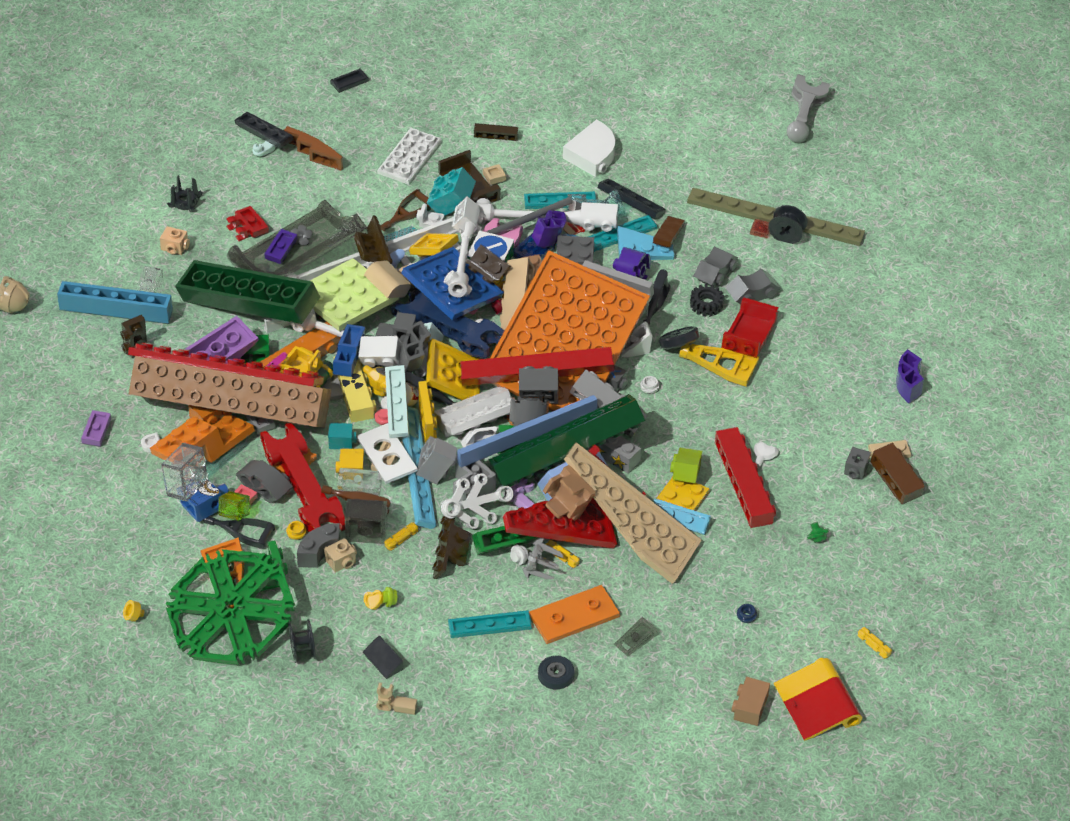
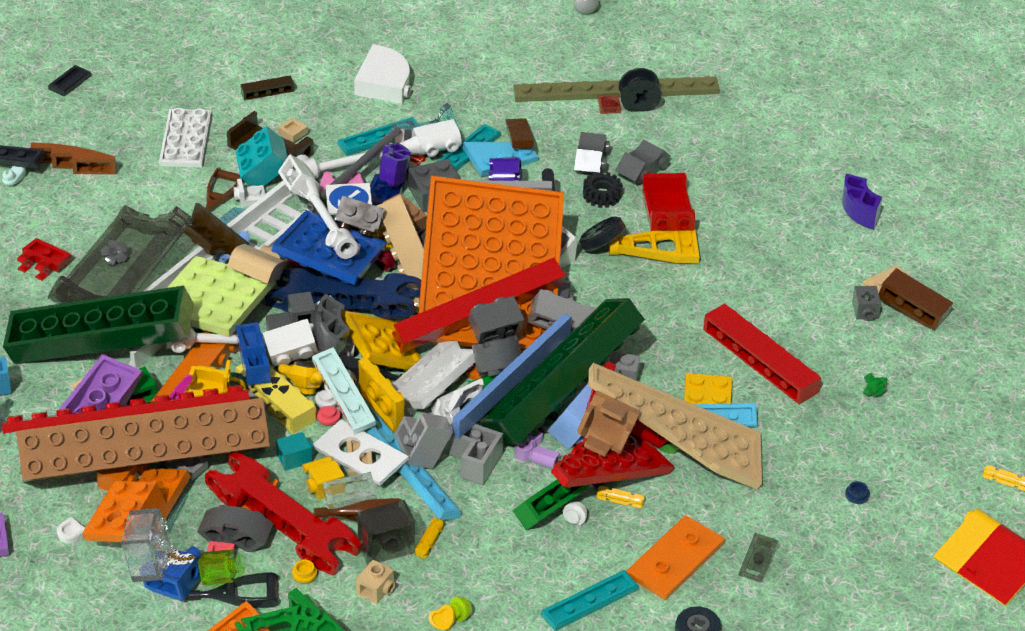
camera: 25 degrees left, 5 degrees down
dark purple plate [264,229,298,264] -> none
dark grey brick [297,523,340,568] -> none
yellow plate [409,233,459,257] -> none
dark brown bracket [432,510,471,579] -> none
white plant [441,474,513,529] -> none
light grey piece [523,538,563,579] -> none
black tile [597,179,666,219] -> none
white plate [640,376,659,393] -> none
lime brick [670,447,703,483] -> none
medium nougat brick [731,677,770,726] -> none
white rock [754,442,779,469] -> none

